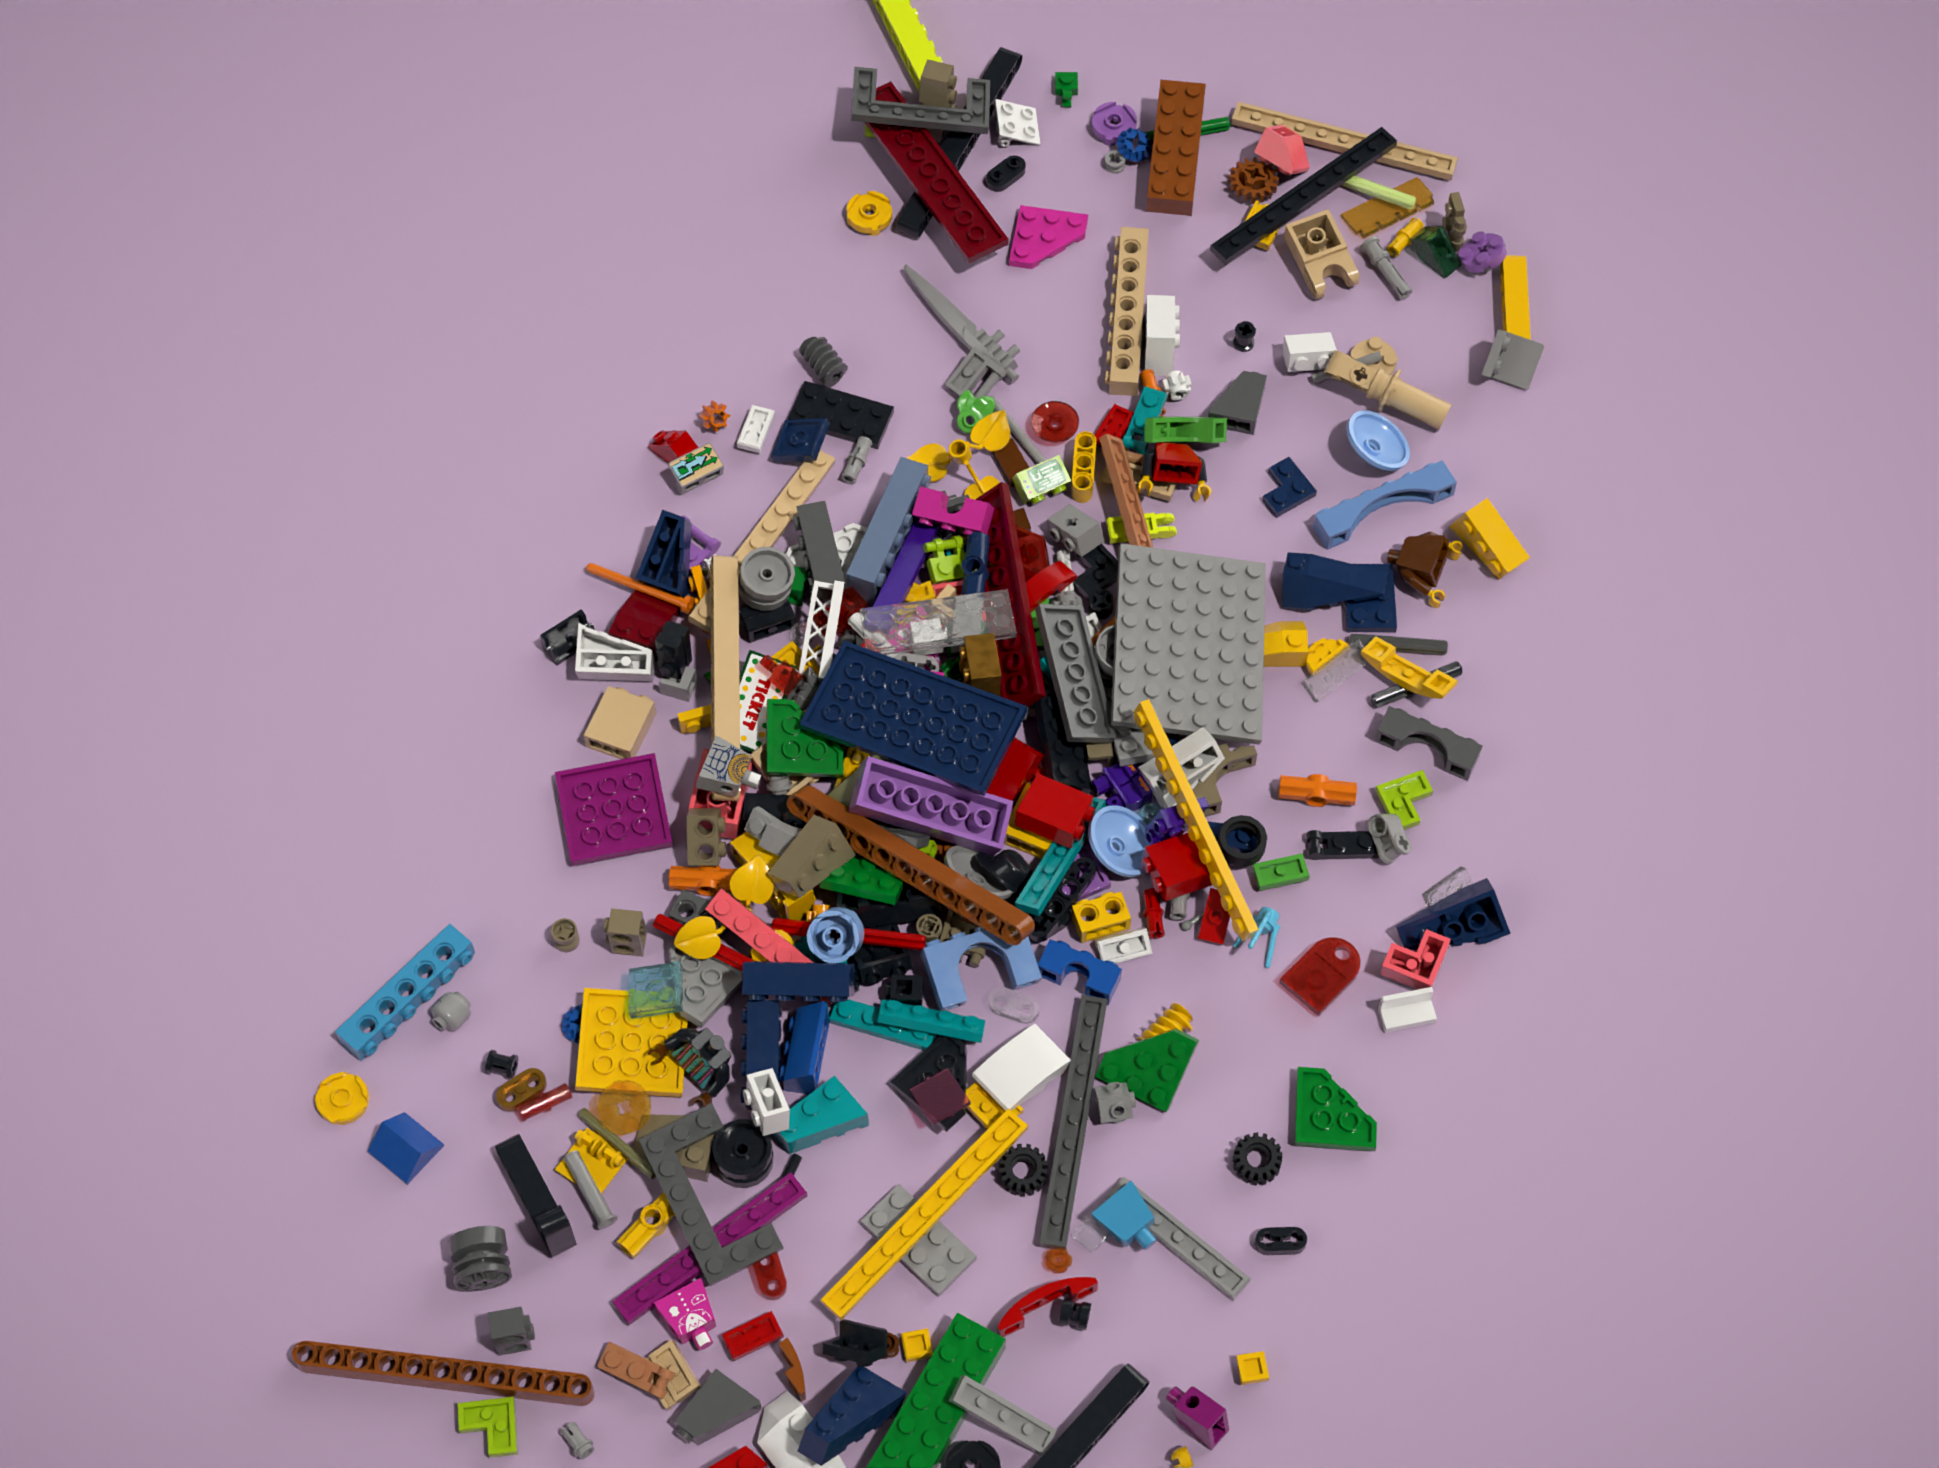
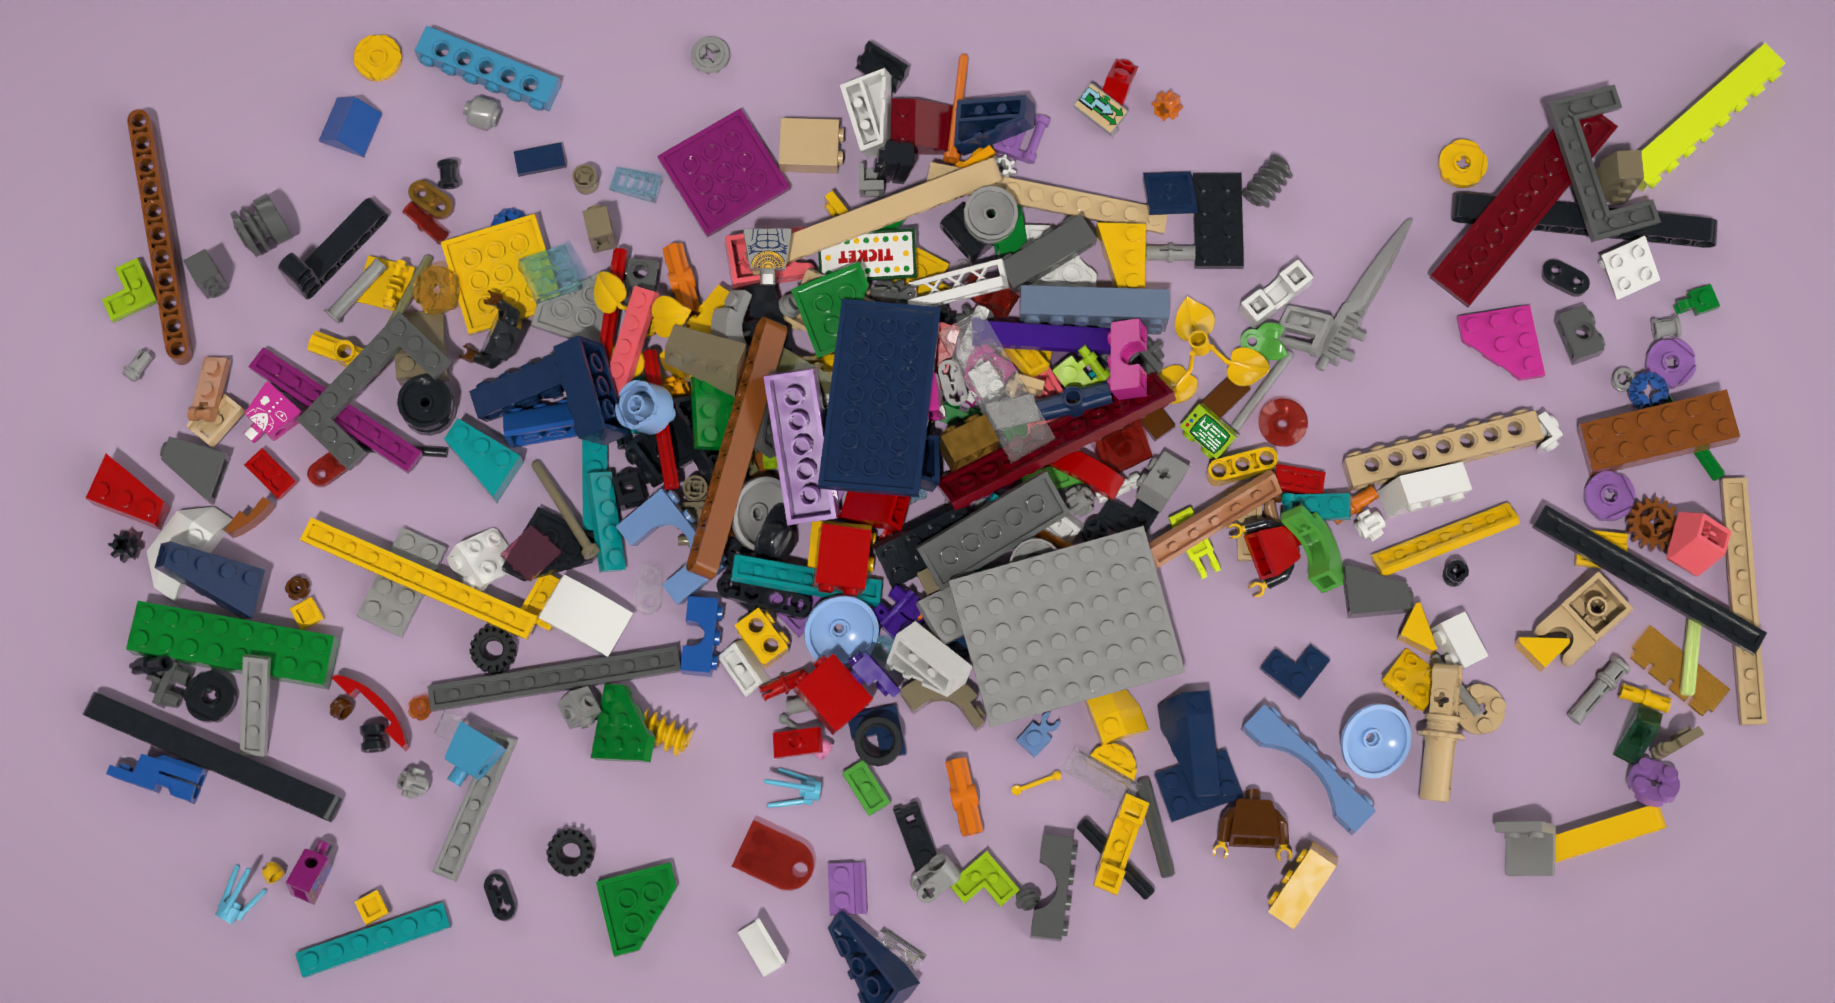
camera: 70 degrees right, 15 degrees up
dark tan brick [686,808,726,866] -> none
white plate [737,405,775,453] -> none
white brick [743,1068,790,1136] -> none
clear red plate [759,655,804,696] -> none
black bracket [823,1319,887,1367] -> none
yellow plate [1134,699,1259,941] -> none
coral brick [1380,929,1451,990] -> none
none -> teal plate [295,902,451,978]
none -> reddish brown plate [330,697,353,721]
none -> light grey gear [397,767,429,799]
none -> white bracket [446,528,512,592]
none -> dark blue tile [514,143,566,177]
none -> dark tan bar [532,460,600,559]
none -> clear light blue slope [609,167,663,203]
none -> light grey gear [691,36,729,74]
none -> medium lavender plate [828,862,867,916]
none -> yellow hinge [1011,771,1062,796]
none -> dark grey plate [1015,889,1041,911]
none -> medium blue plate [1016,712,1060,758]
none -> yellow wedge [1095,222,1146,289]
none -> white arch [1238,260,1314,329]
none -> yellow plate [1371,502,1520,576]
none -> yellow hinge [1381,648,1433,712]
none -> yellow slope [1397,602,1437,655]
none -> yellow slope [1515,637,1570,672]
none -> white bracket [1536,411,1563,454]
none -> dark grey brick [1554,305,1605,366]
none -> medium lavender plate [1584,471,1636,521]
none -> light grey bush [1651,315,1682,340]

